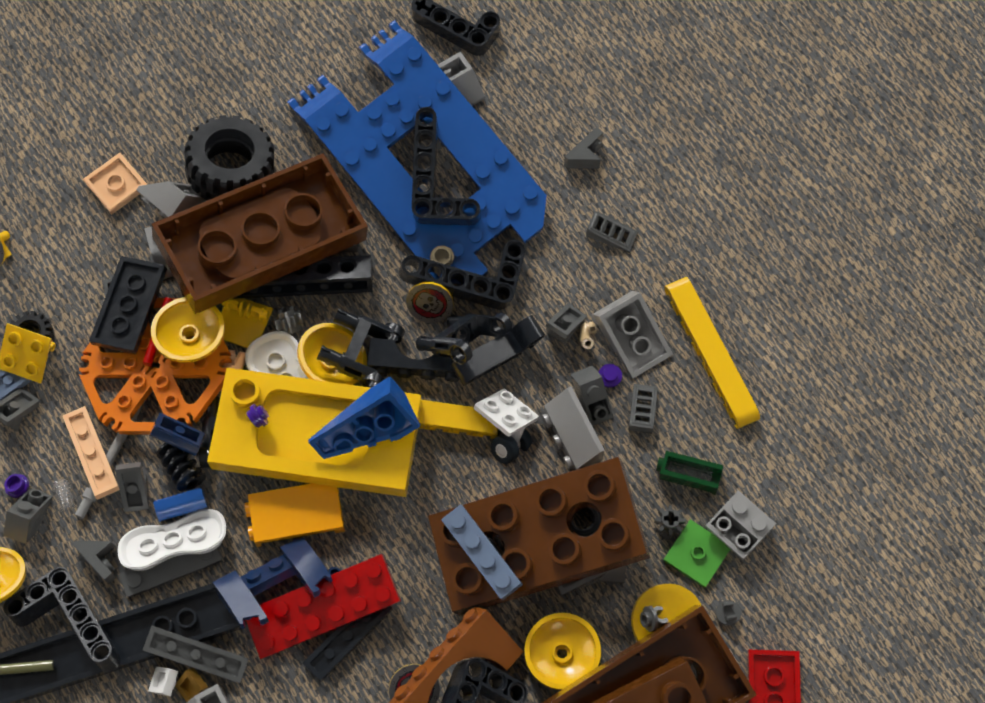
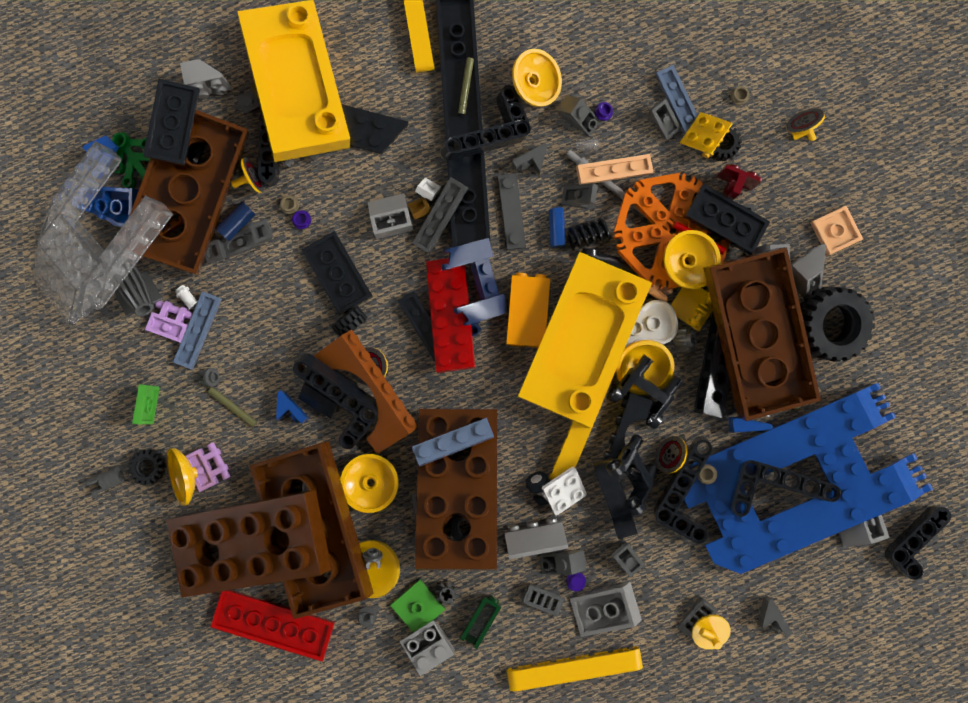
camera: 105 degrees right, 15 degrees up
white plate [118,509,226,571] -> none
dark blue brick [149,413,205,456] -> none
dark purple plate [246,404,269,428] -> none
blue wedge [308,376,420,459] -> none
tan arm [579,322,597,349] -> none
none -> yellow shield [692,615,731,650]
none -> dark red bracket [716,164,763,200]
none -> blue slope [728,417,773,433]

